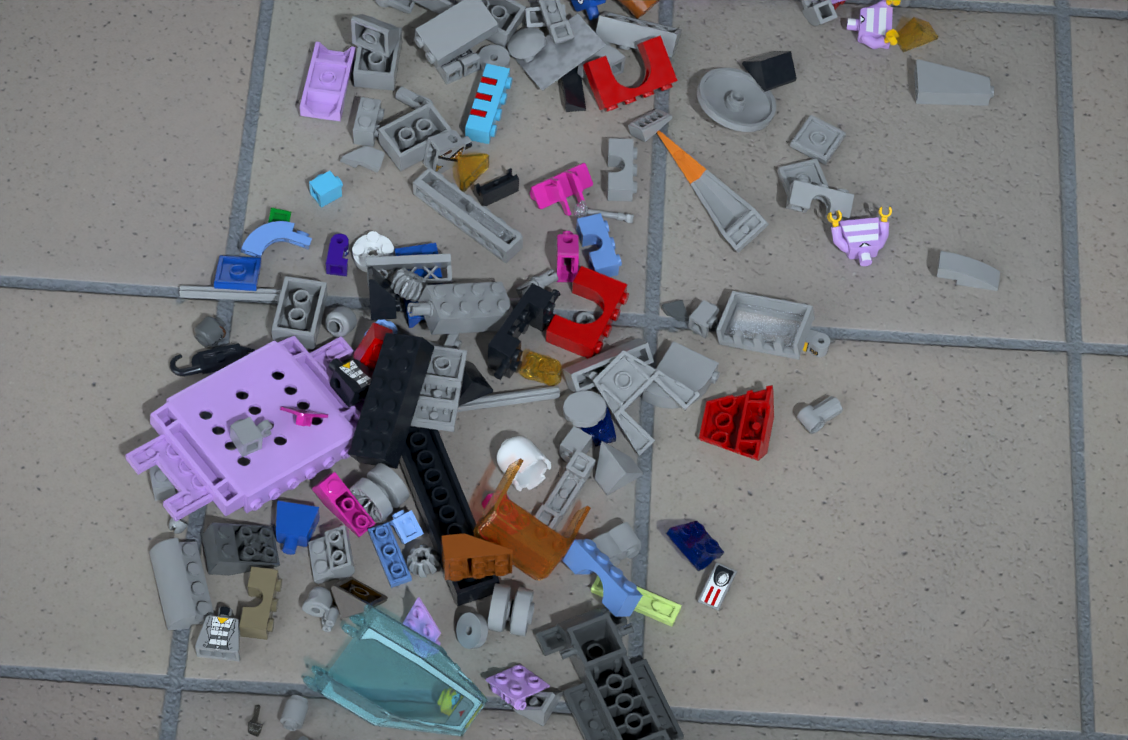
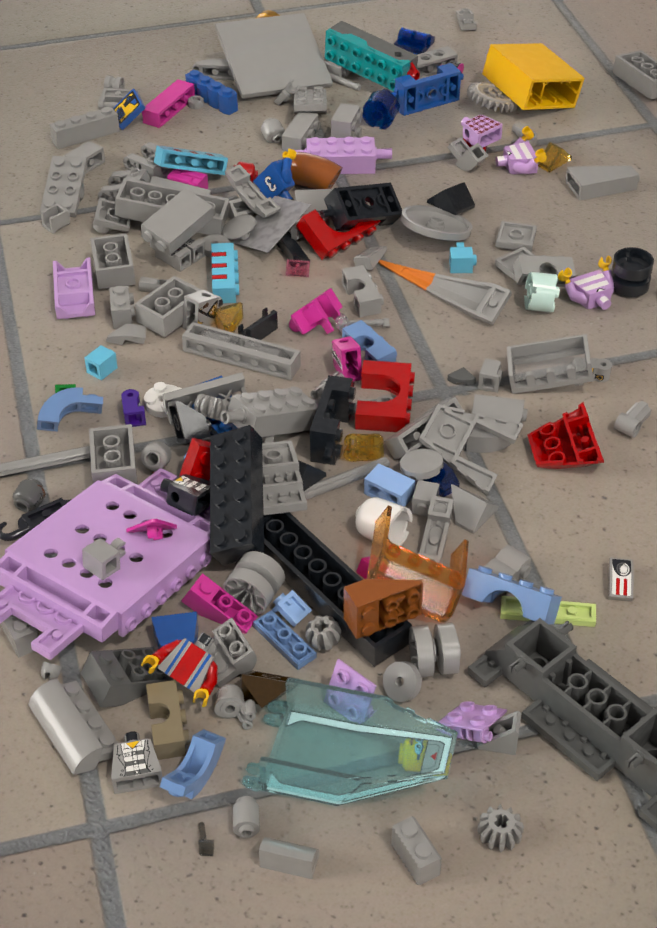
camera: 15 degrees left, 15 degrees down
blue tile [214,255,262,291] -> none
light grey slope [351,14,399,58] -> none
clear blue plate [666,521,724,571] -> none
none -> torso [141,632,218,707]
none -> medium blue arch [160,729,226,799]
none -> clear pink piece [286,259,310,277]
none -> black brick [320,182,402,231]
none -> light blue brick [364,463,415,507]
none -> medium azure brick [449,242,477,273]
none -> light aqua brick [524,272,560,313]
none -> black wheel [612,247,654,297]

